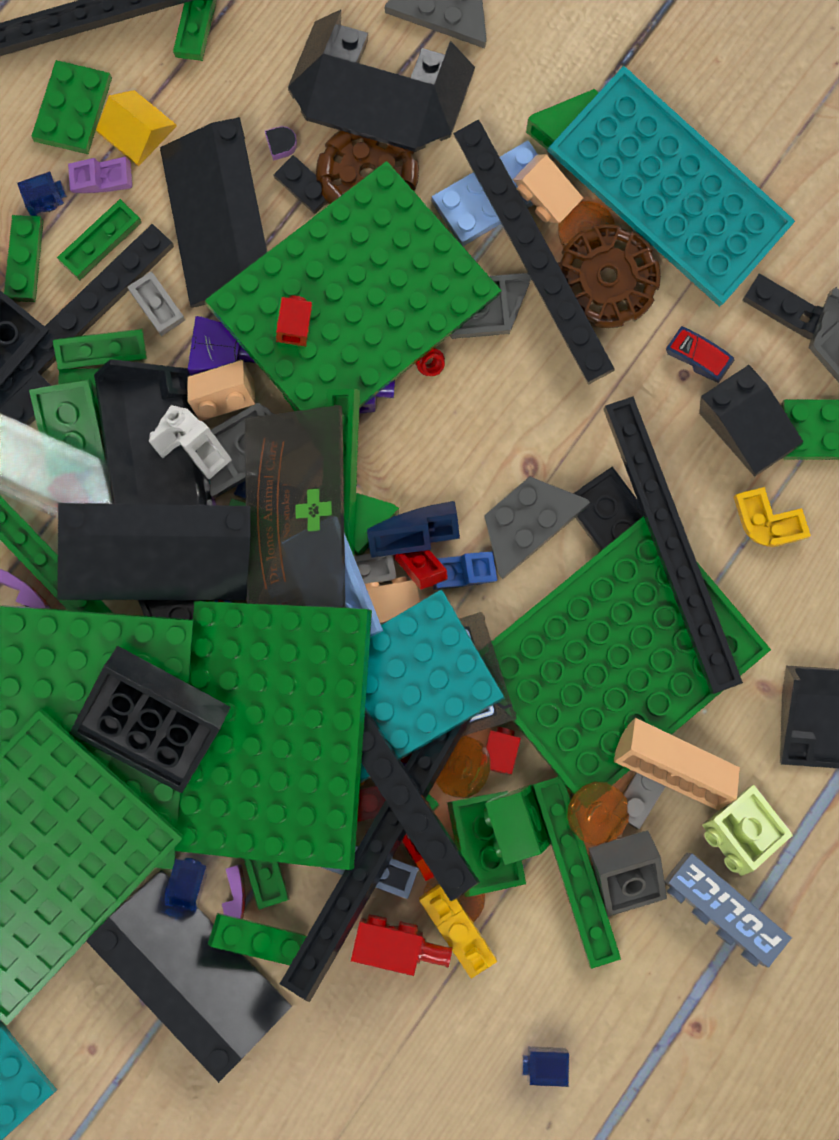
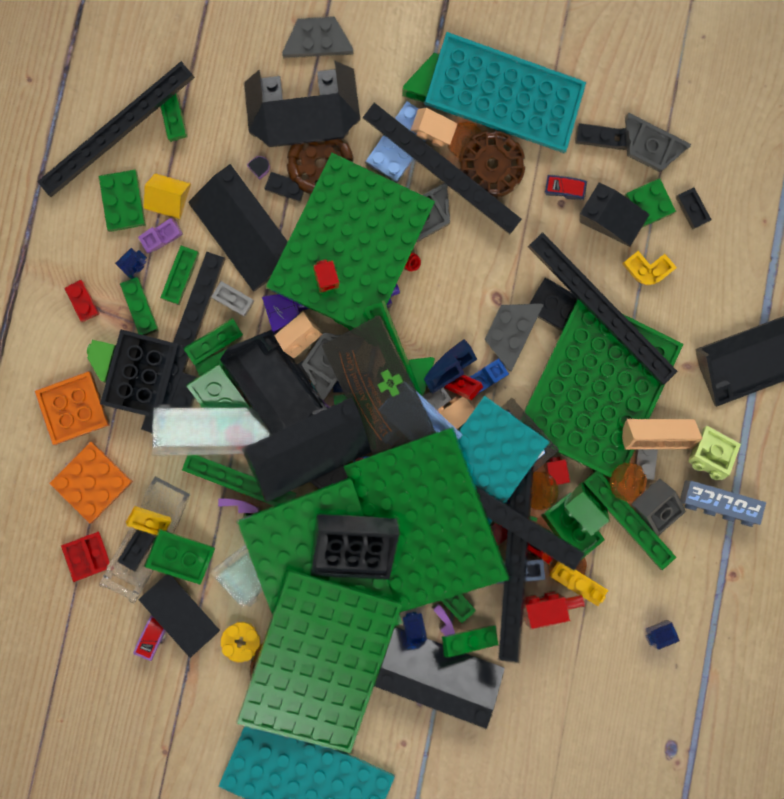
camera: 25 degrees left, 5 degrees up
white tile [149,405,232,479] -> none

